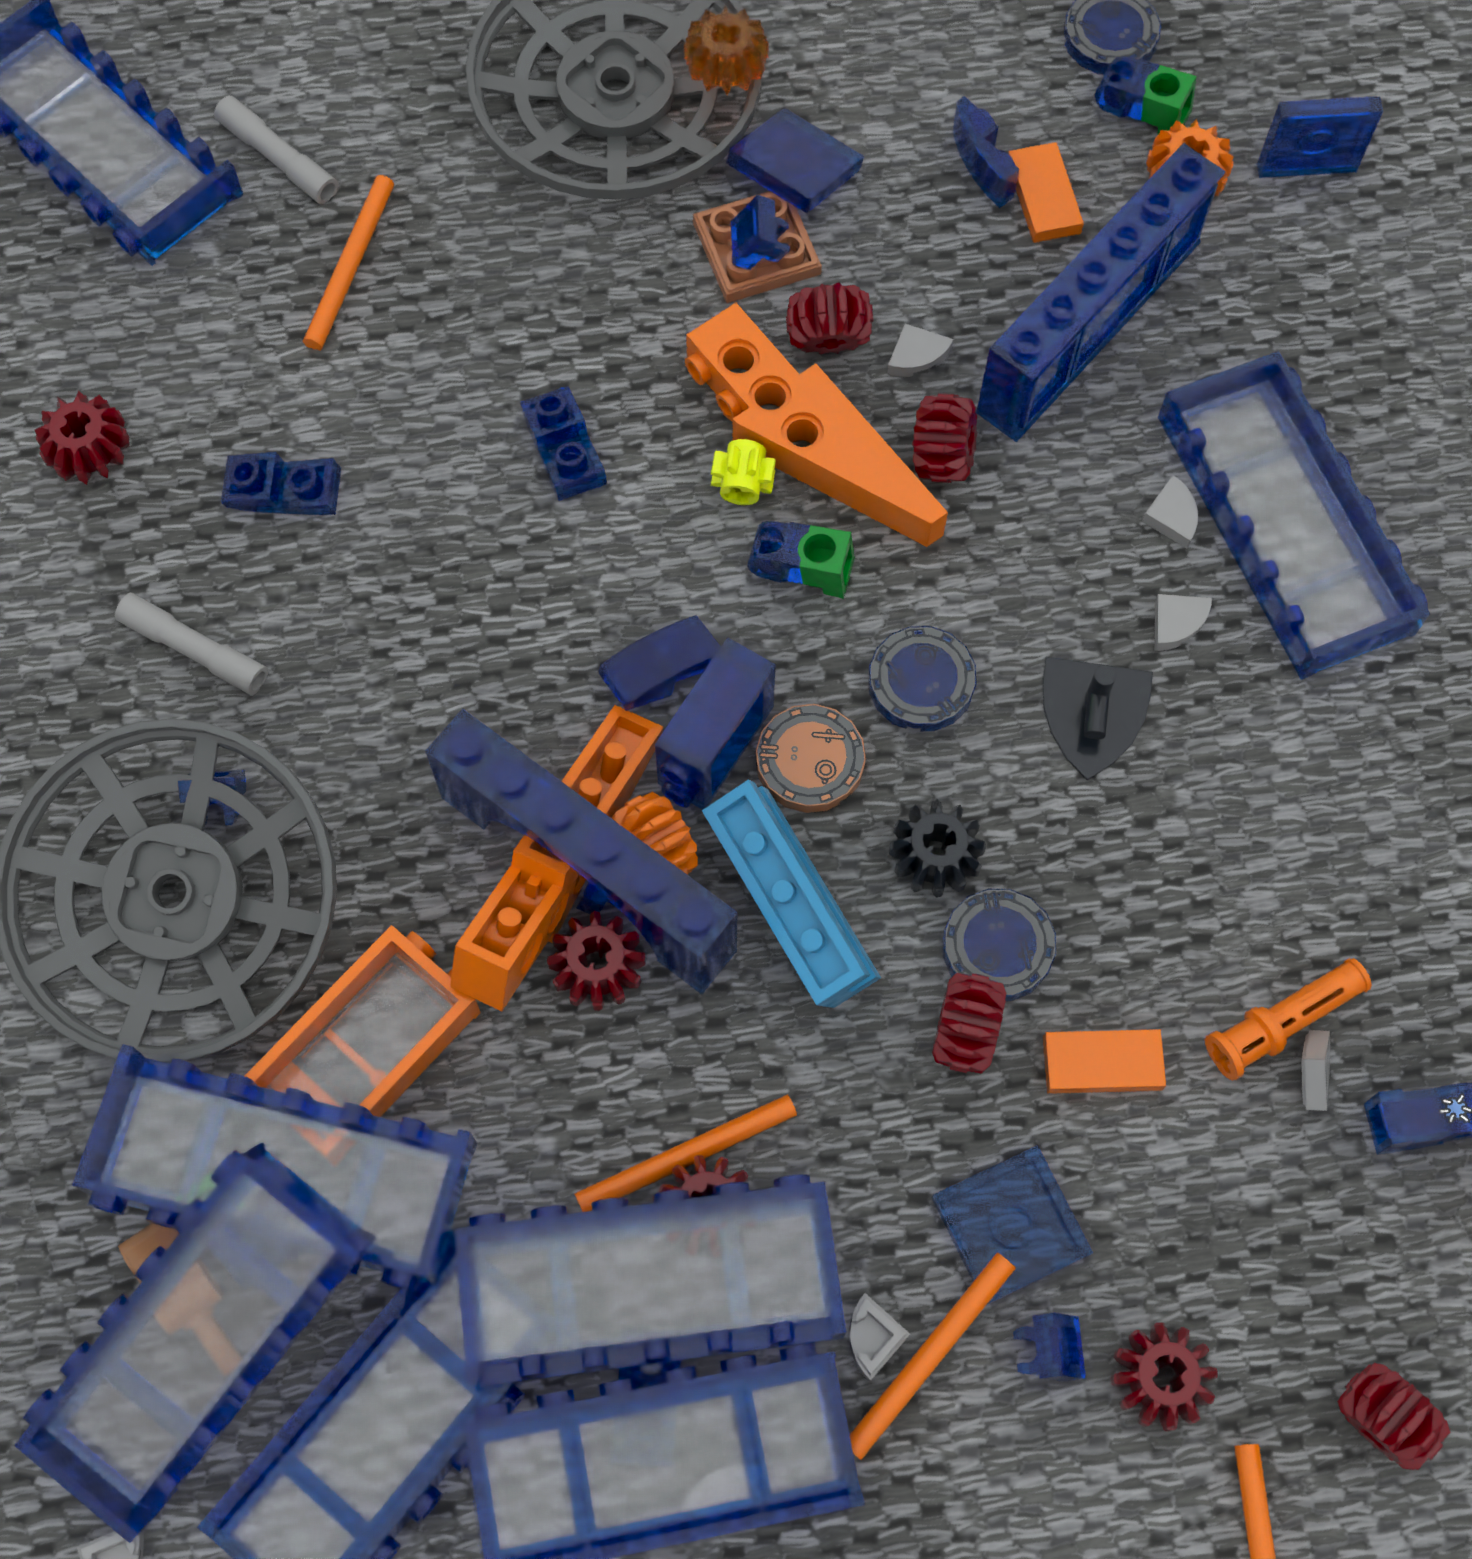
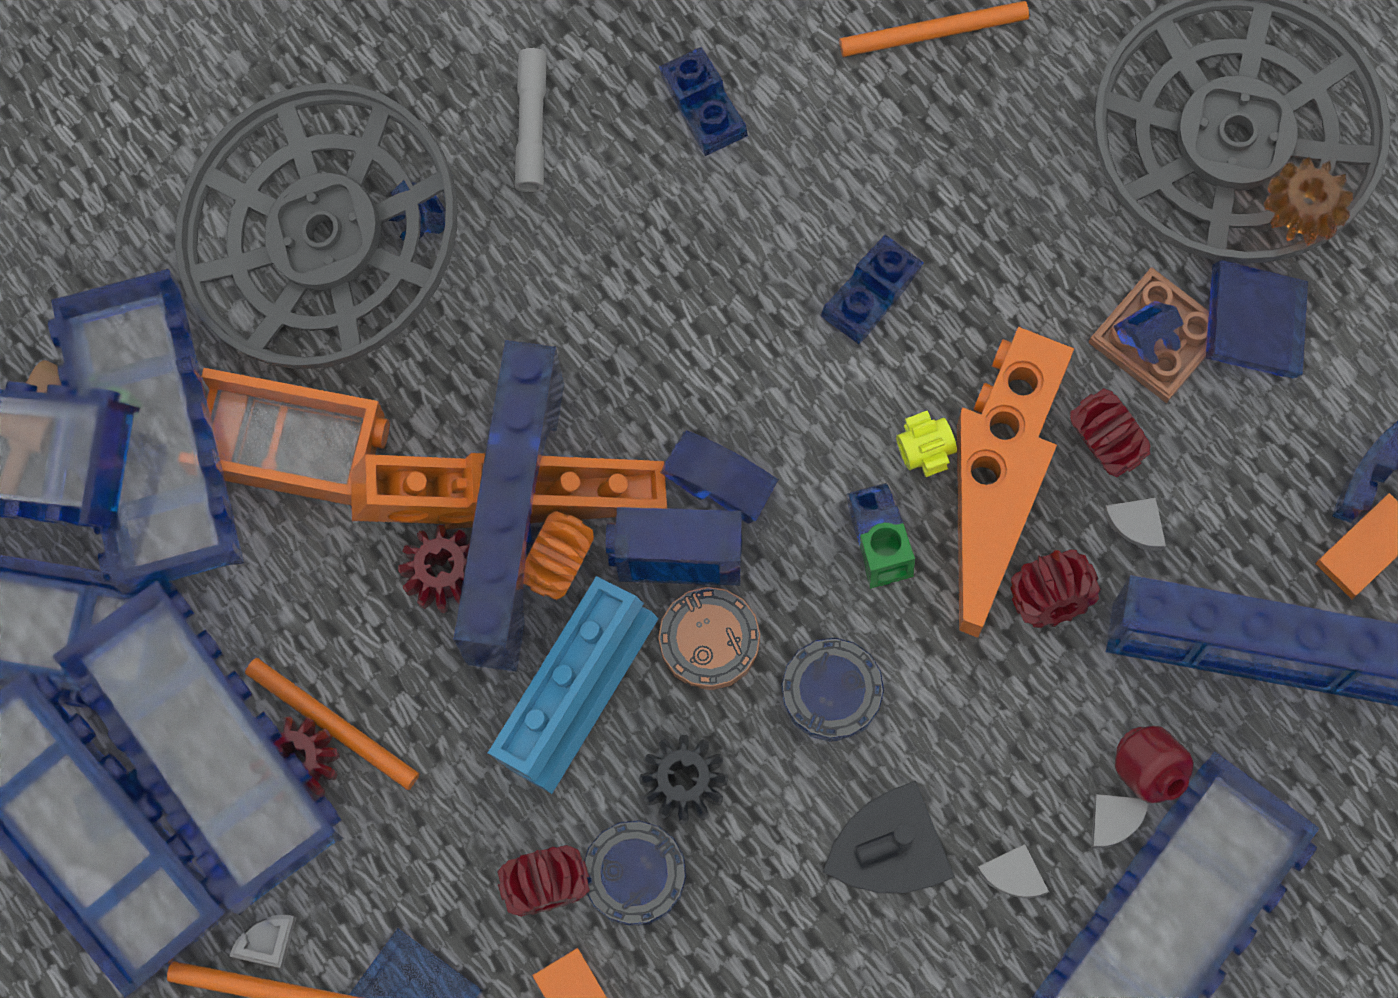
camera: 65 degrees right, 5 degrees up
none -> dark red head [1114,726,1194,803]

